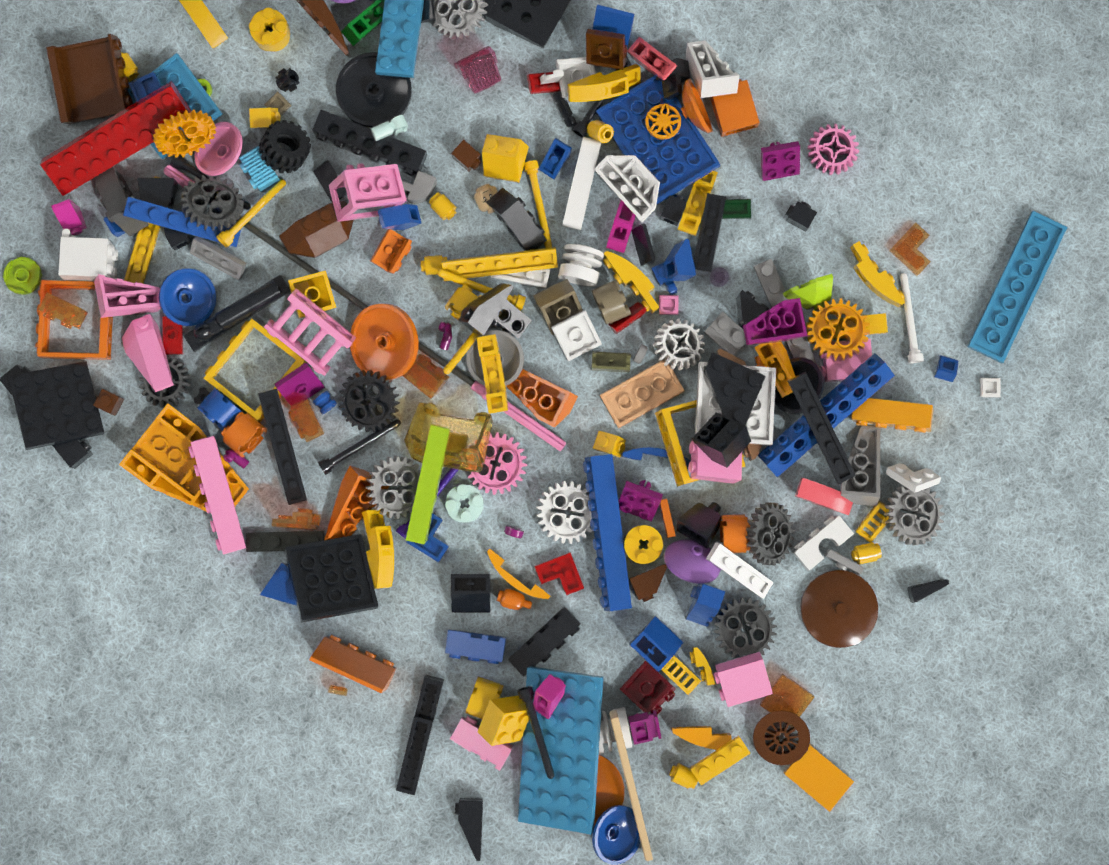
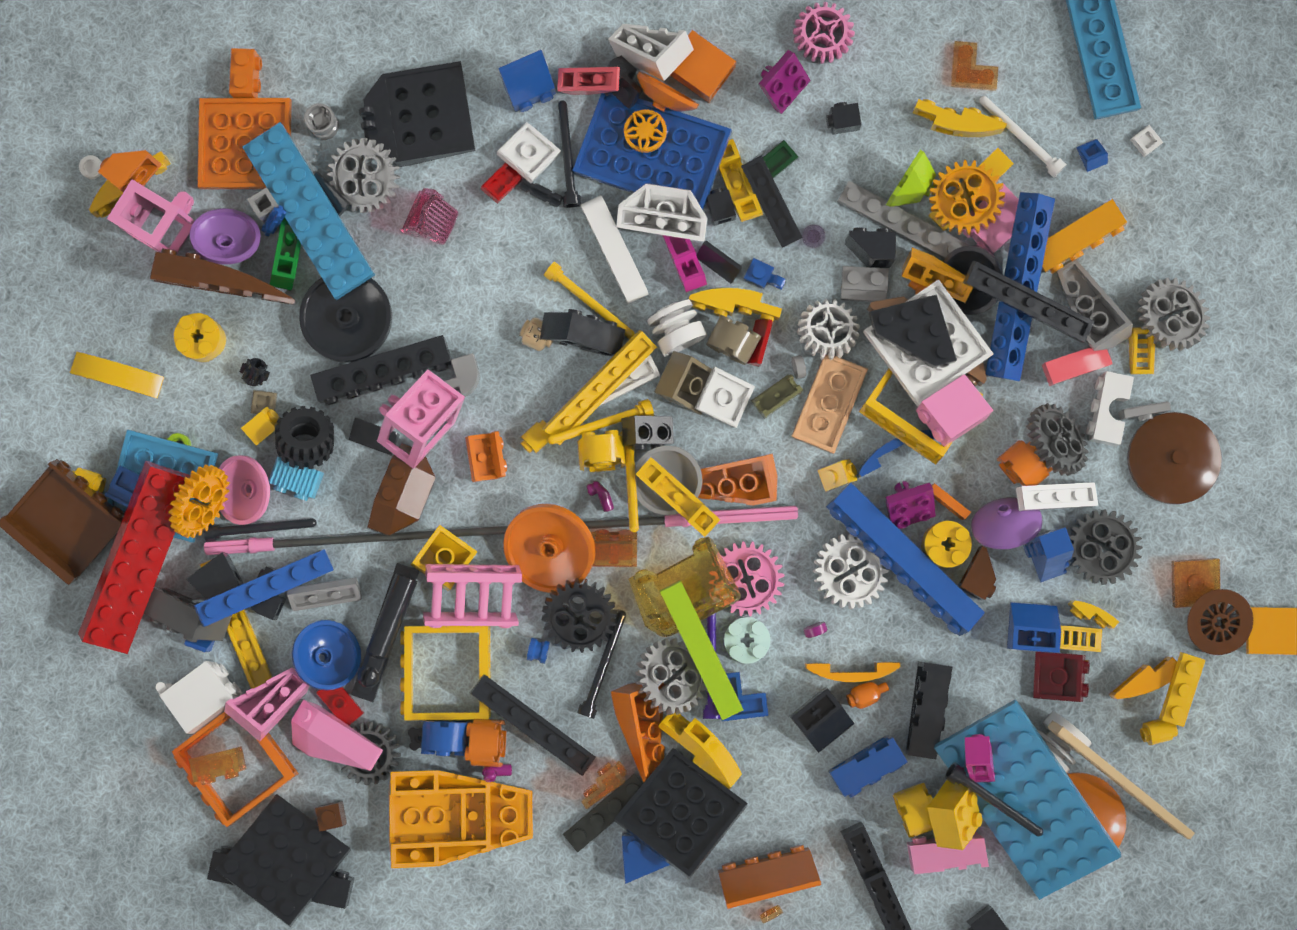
camera: 35 degrees left, 0 degrees up
lime tile [3,257,42,295] -> none
dark pink slope [51,199,87,235] -> none
dark grey gear [180,175,244,231] -> none
bright pink brick [188,435,246,554] -> none
yellow piece [216,179,286,247] -> none
magenta plate [274,363,325,409] -> none
clear orange brick [288,397,325,442] -> none
light aqua bar [371,115,408,141] -> none
blue slope [377,204,422,230] -> none
yellow brick [429,192,457,220] -> none
reddish brown brick [451,140,481,172] -> none
slope [458,283,514,335] -> none
yellow slope [482,134,529,183] -> none
red plate [534,552,584,595] -> none
blue slope [538,138,572,179] -> none
white tile [540,69,564,84] -> none
yellow slope [568,64,641,102] -> none
reddish brown plate [586,29,627,70] -> none
yellow brick [587,120,614,143] -> none
blue dish [592,805,641,865] -> none
magenta plate [628,710,661,745] -> none
bright pink tile [659,295,678,315] -> none
blue slope [663,239,696,281] -> none
black torso [677,502,721,549] -> none
black slope [692,412,751,468] -> none
bright pink brick [713,652,773,707] -> none
magenta wedge [743,298,807,345] -> none
yellow brick [851,542,882,565] -> none
white plate [886,463,941,493] -> none
black slope [907,579,949,603] -> none

